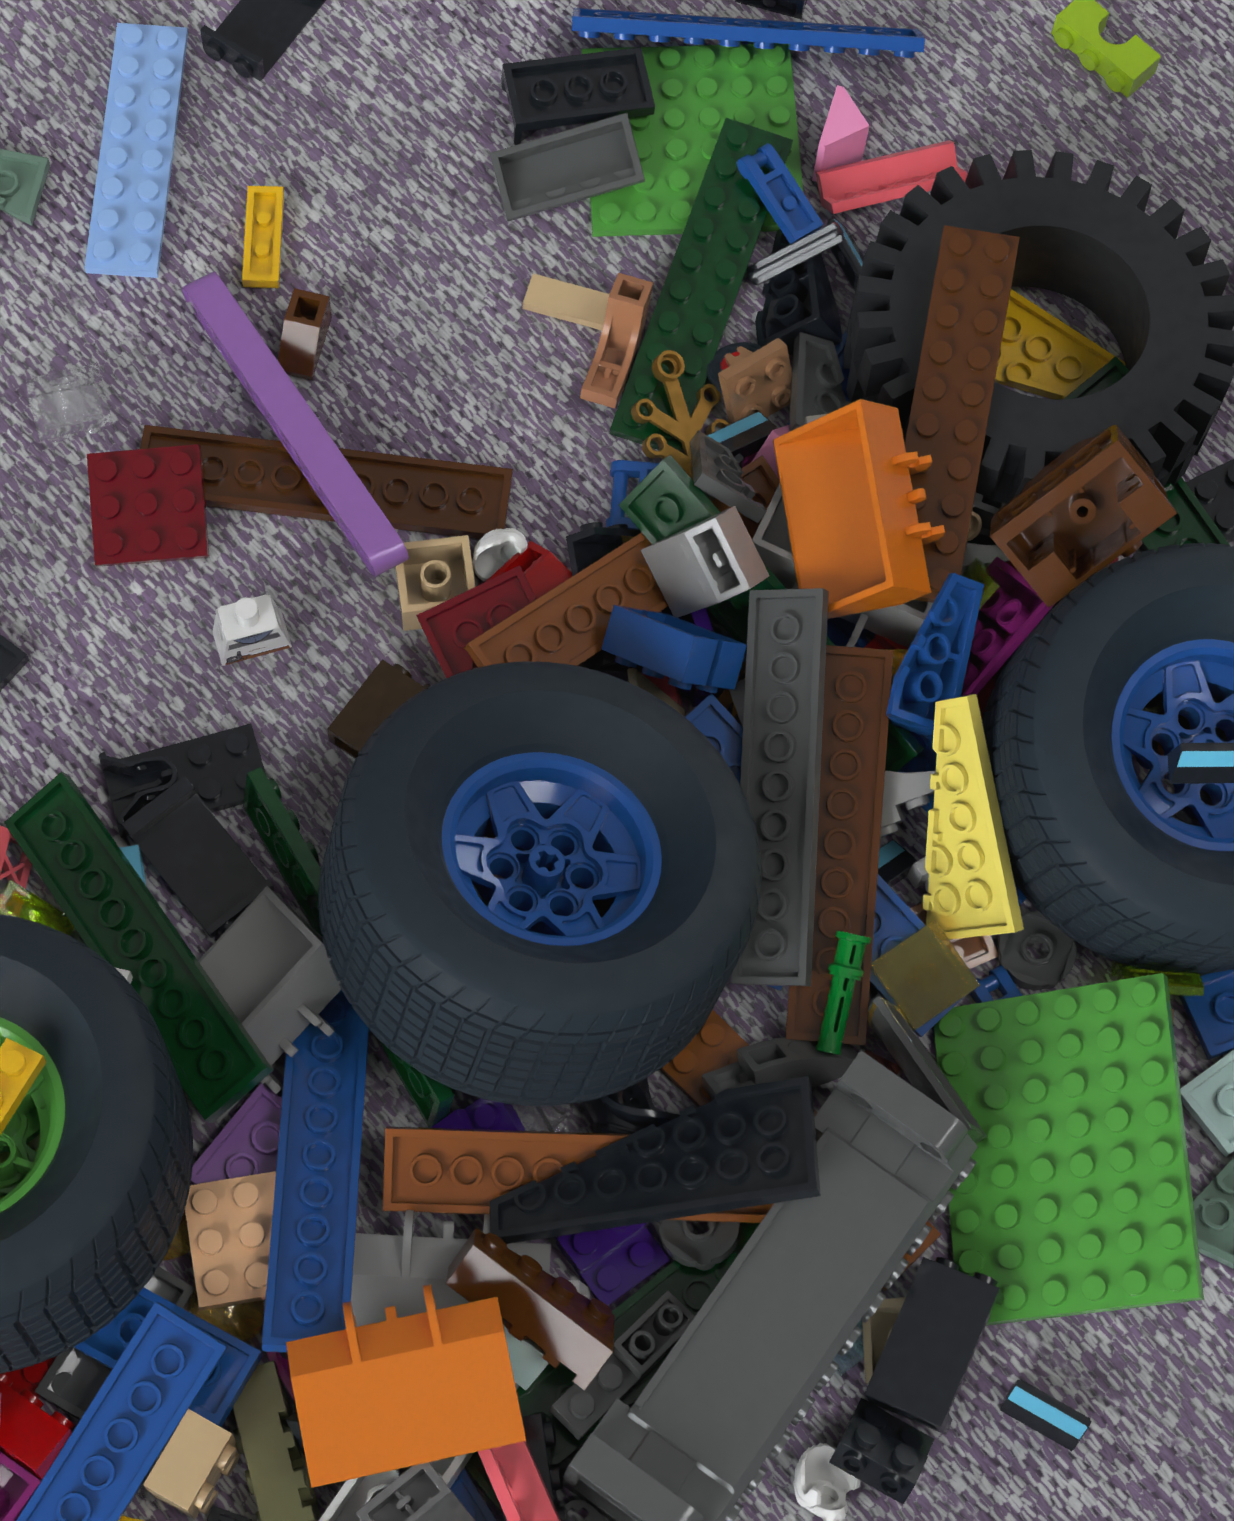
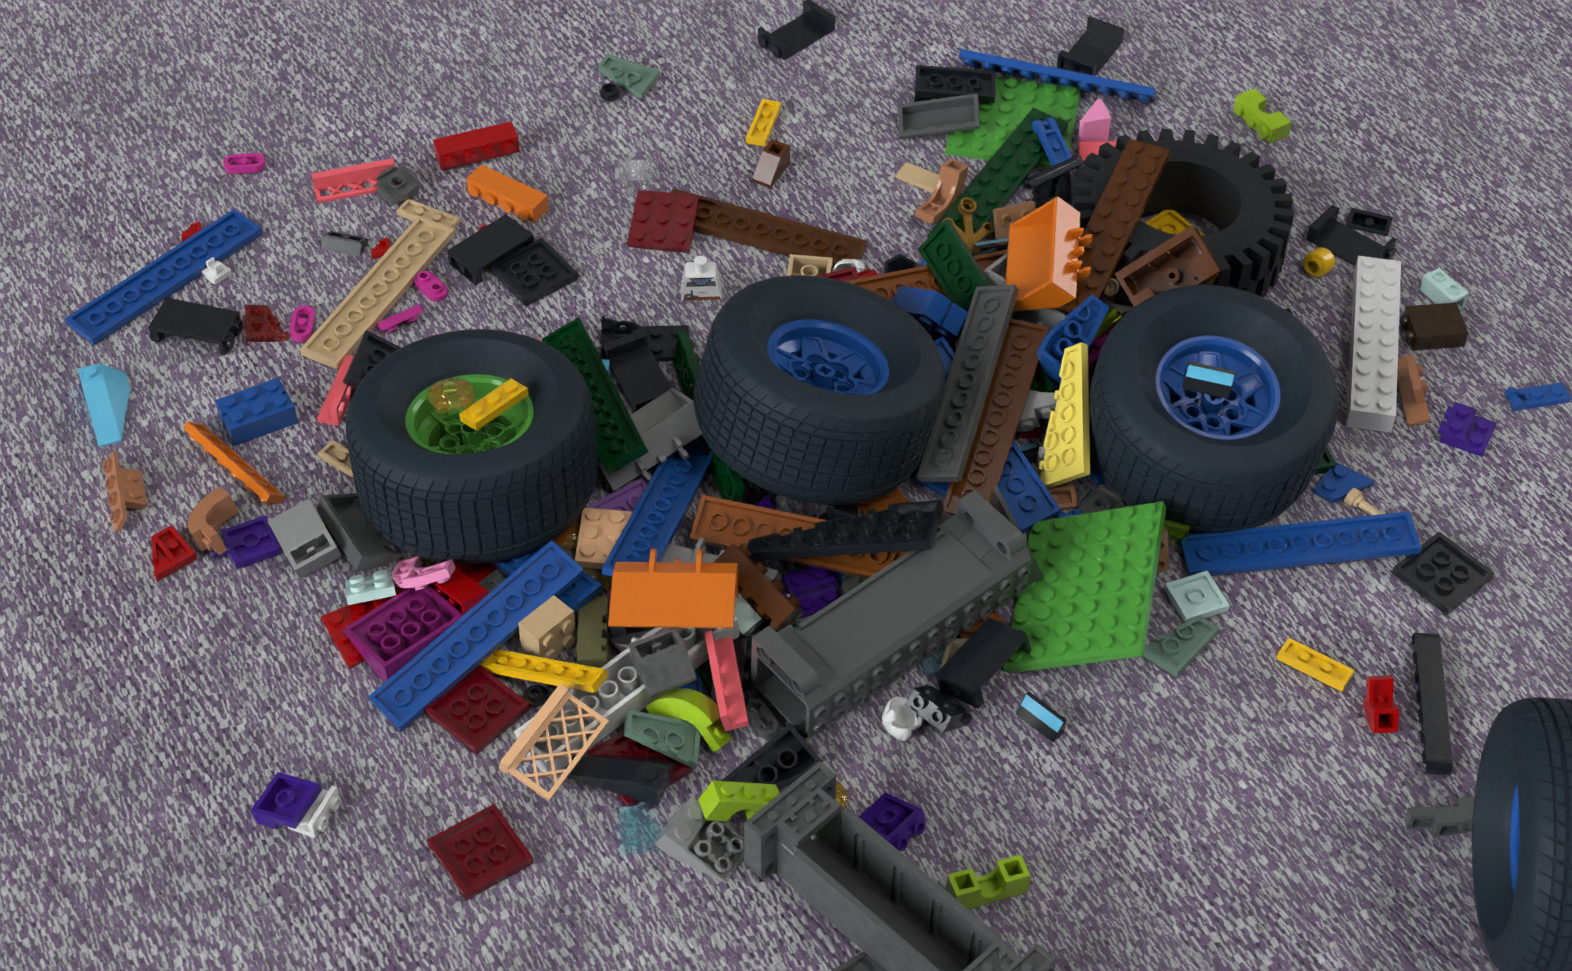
camera: 20 degrees right, 20 degrees down
light blue plate [84,23,188,278] -> none
medium lavender beam [181,271,409,577] -> none
light grey slope [641,506,770,618] -> none
dark grey wing [690,430,767,523] -> none
green pin [815,930,871,1055] -> none
clear yellow plate [871,920,980,1030] -> none

